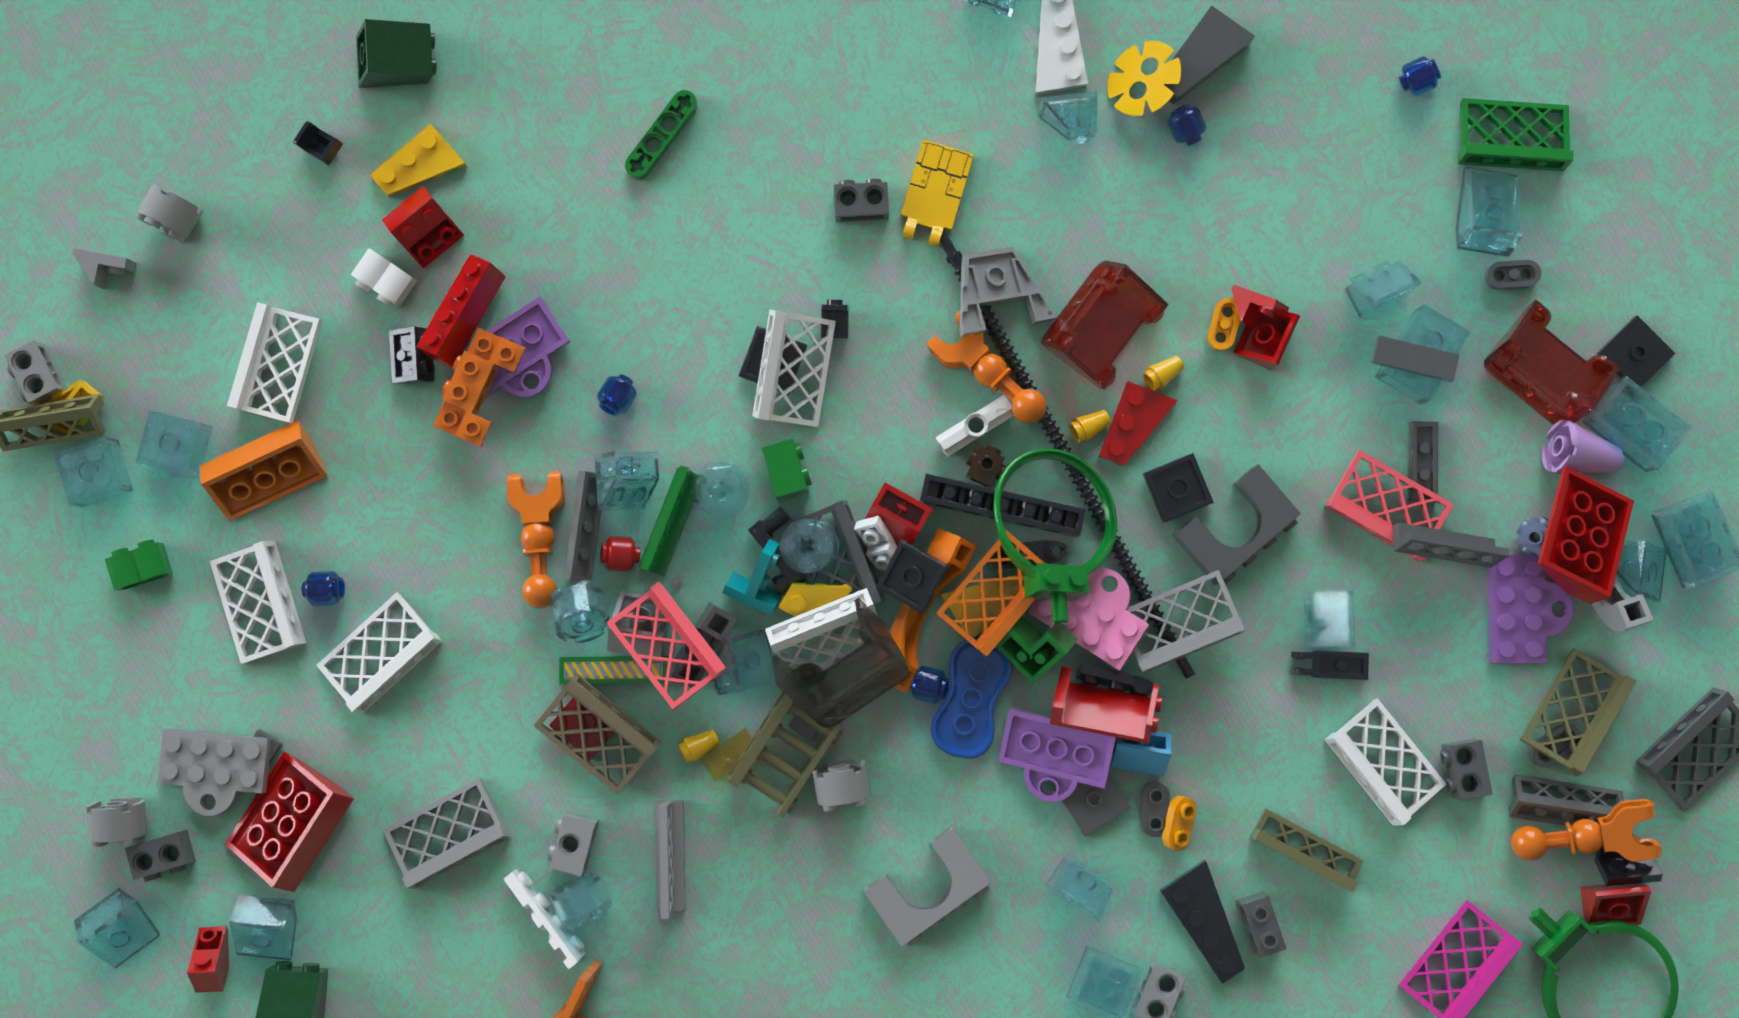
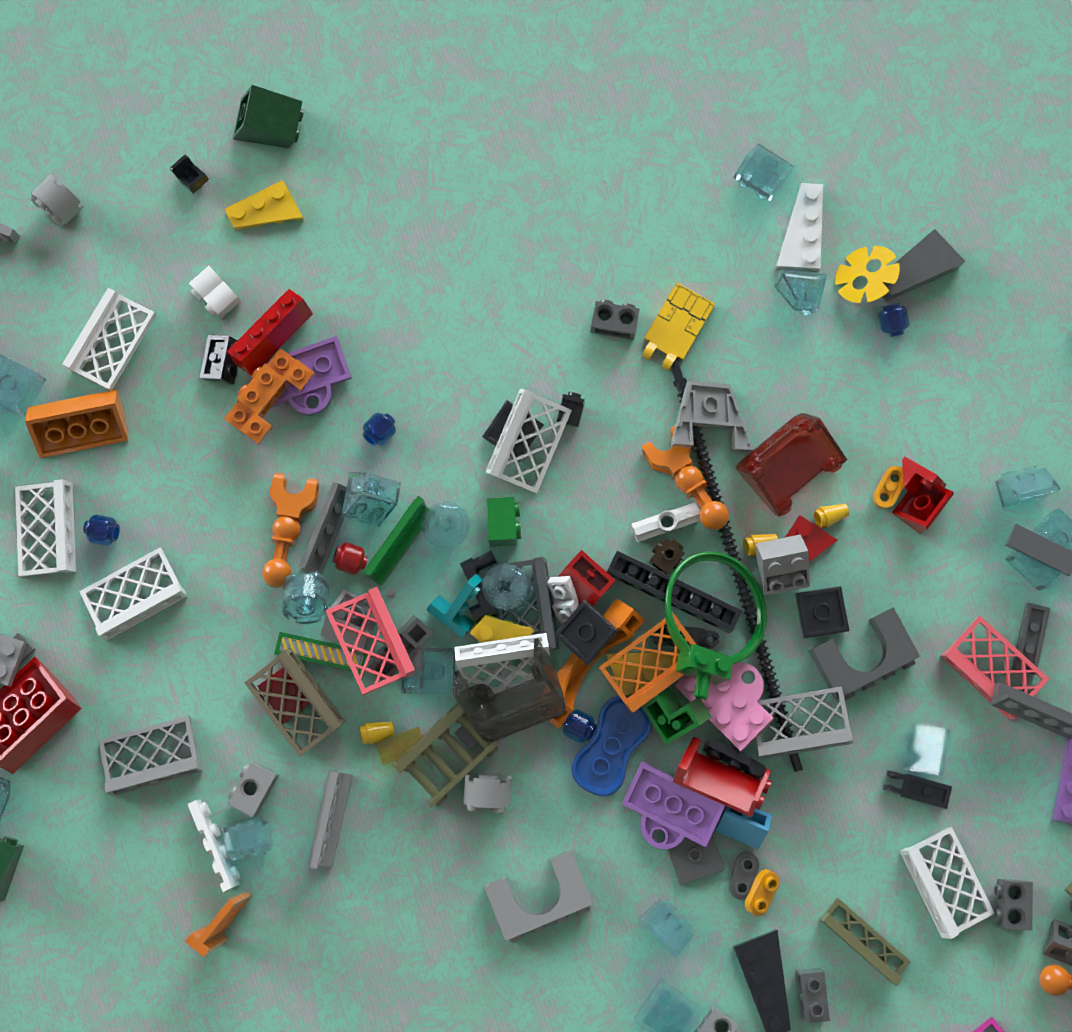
camera: 10 degrees right, 5 degrees down
red slope [382,186,464,269] -> none
green beam [625,90,697,180] -> none
none -> light grey slope [756,535,810,596]

